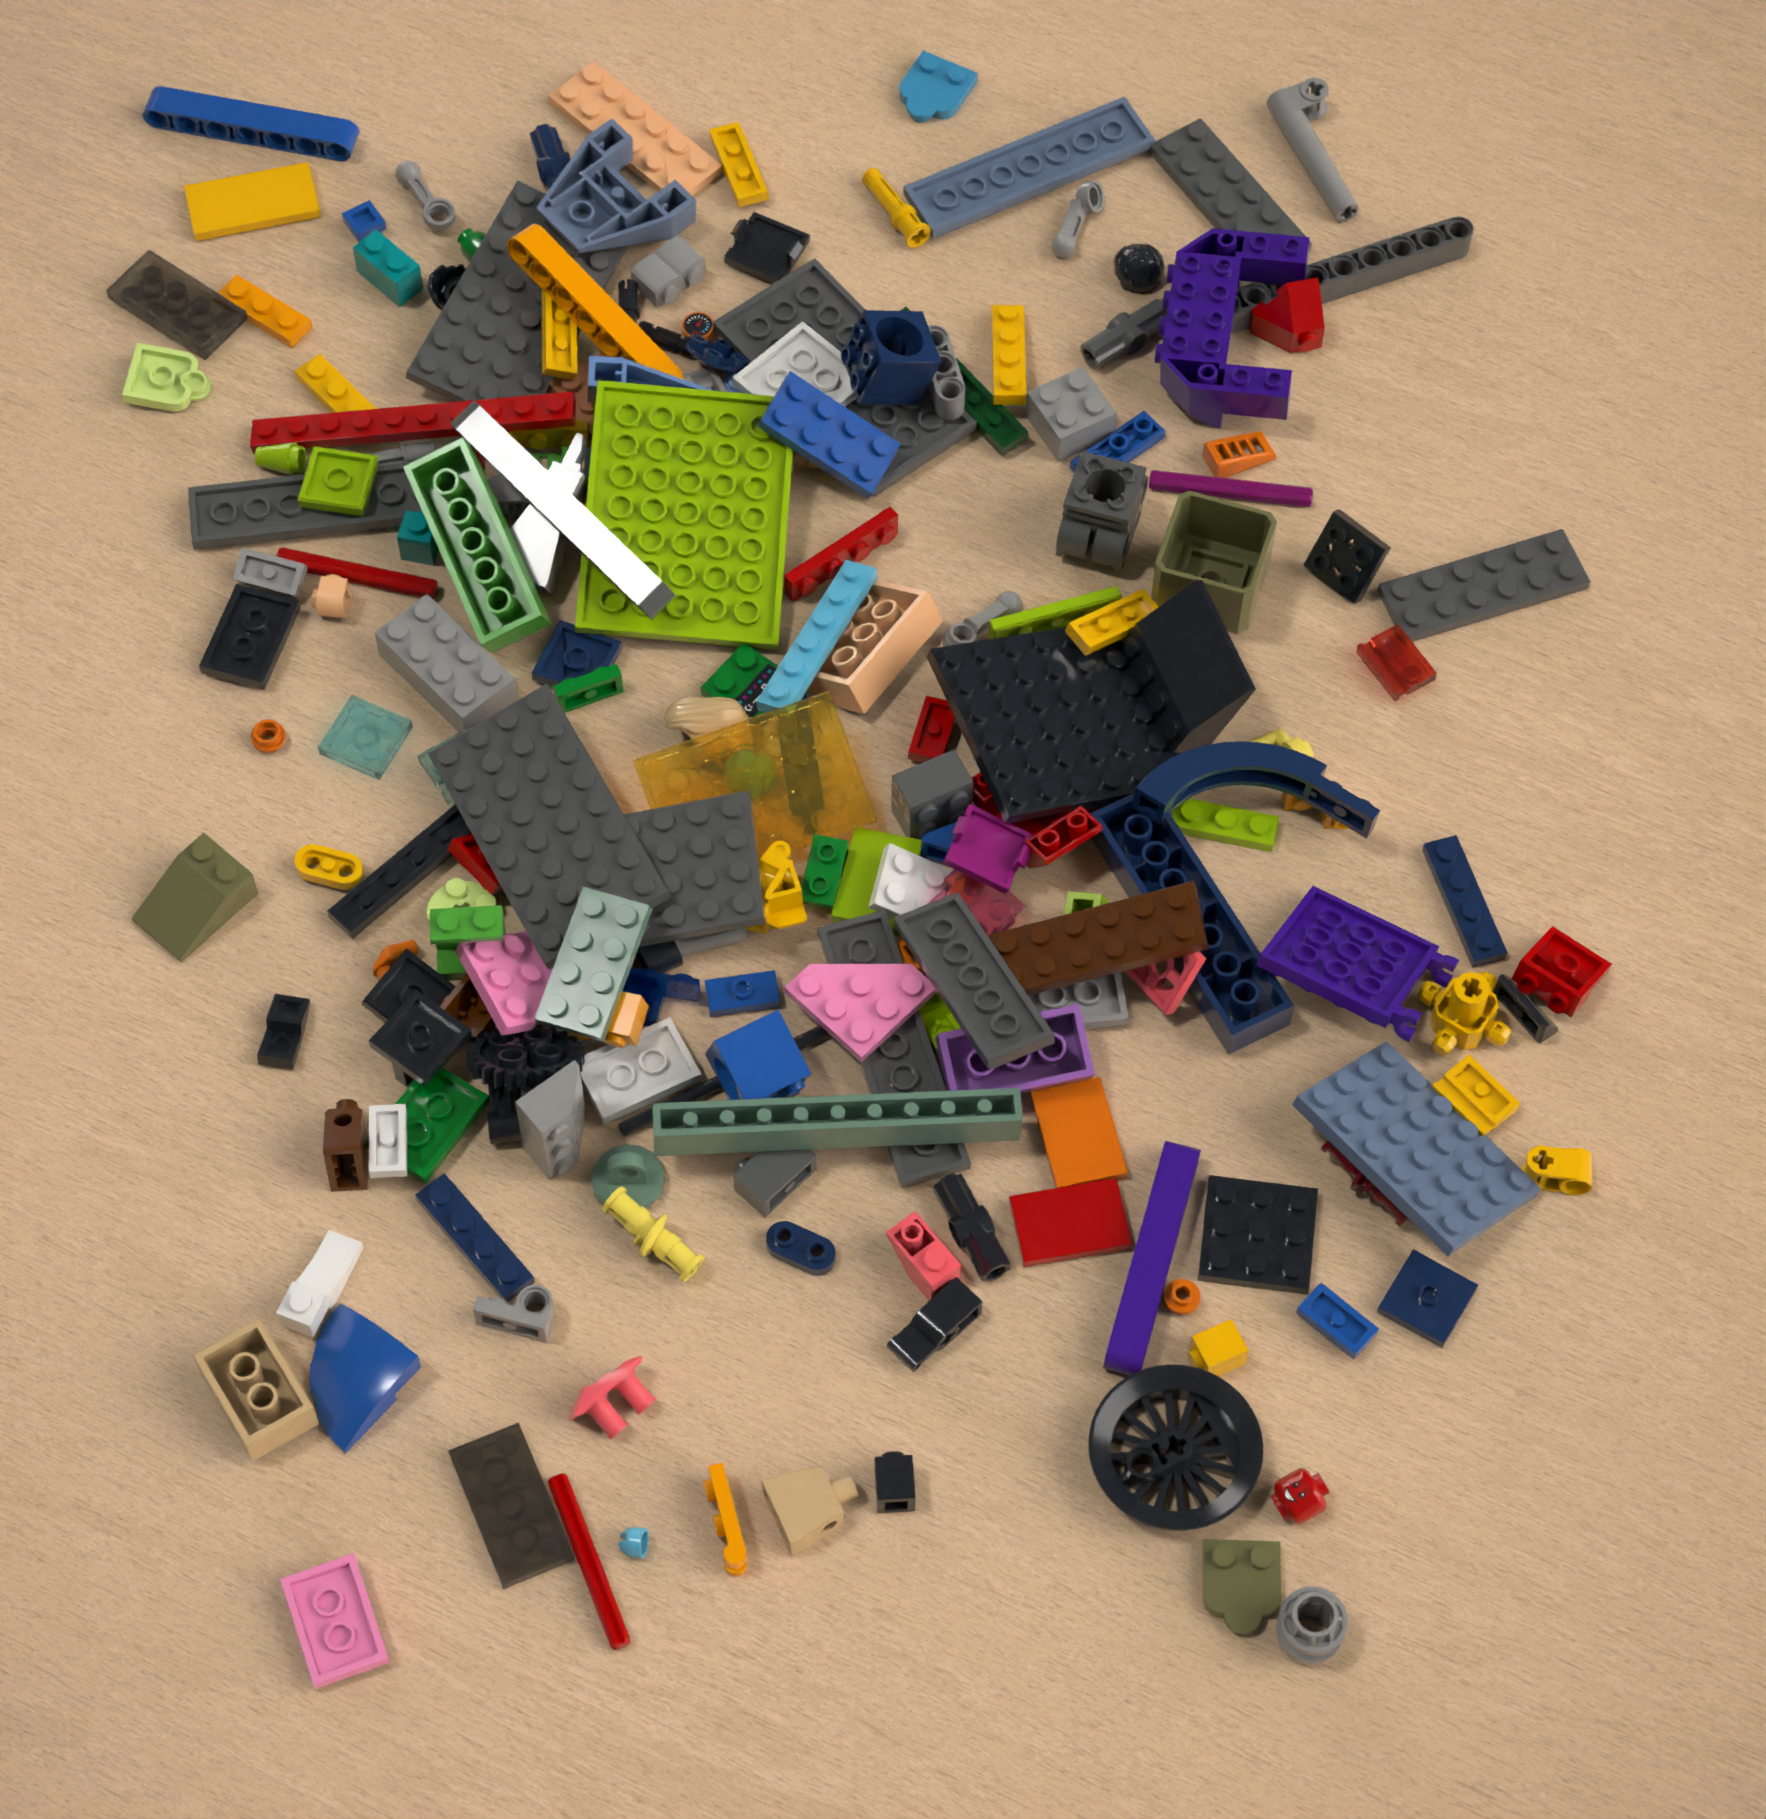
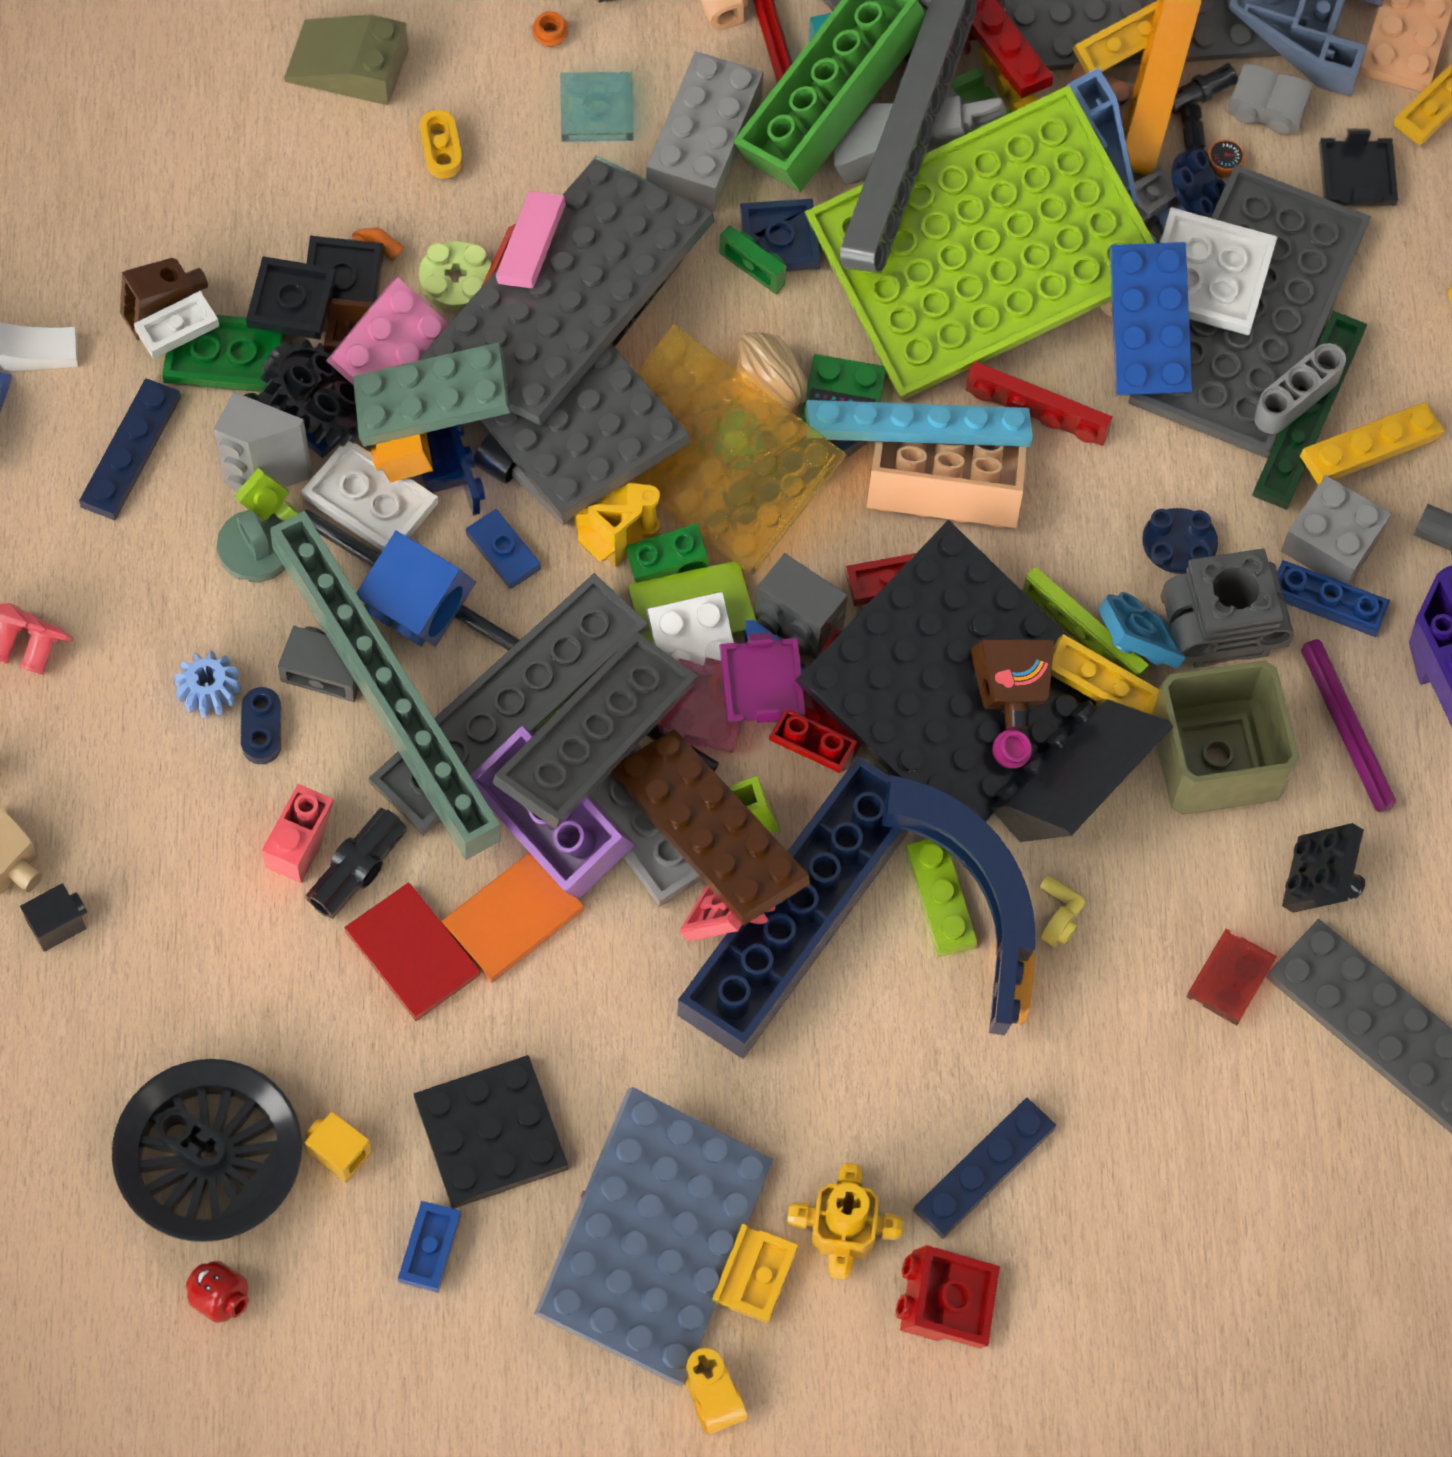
camera: 60 degrees right, 5 degrees up
black slope [257,994,310,1070] -> none
black plate [327,804,472,939] -> none
bright green panel [430,905,507,980] -> none
light grey plate [473,1285,555,1343] -> none
light yellow piece [601,1186,705,1283] -> none
bright pink plate [784,964,937,1063] -> none
dark blue brick [841,310,942,405] -> none
black piece [887,1277,982,1372] -> none
light grey piece [943,591,1022,646] -> none
dark purple beam [1103,1141,1201,1376] -> none
orange plate [1163,1279,1201,1315] -> none
orange slope [1202,431,1276,478] -> none
olive plate [1202,1539,1281,1635] -> none
dark purple plate [1256,886,1459,1042] -> none
light grey piece [1276,1586,1348,1664] -> none
dark blue plate [1377,1249,1478,1348] -> none
black slope [1493,974,1559,1044] -> none
none -> light blue gear [174,650,241,718]
none -> lime plate [234,467,299,521]
none -> bright pink tile [496,191,566,289]
none -> reddish brown torso [971,640,1054,731]
none -> dark pink plate [993,730,1032,769]
none -> dark azure plate [1098,592,1186,669]
none -> dark blue dish [1142,508,1218,574]

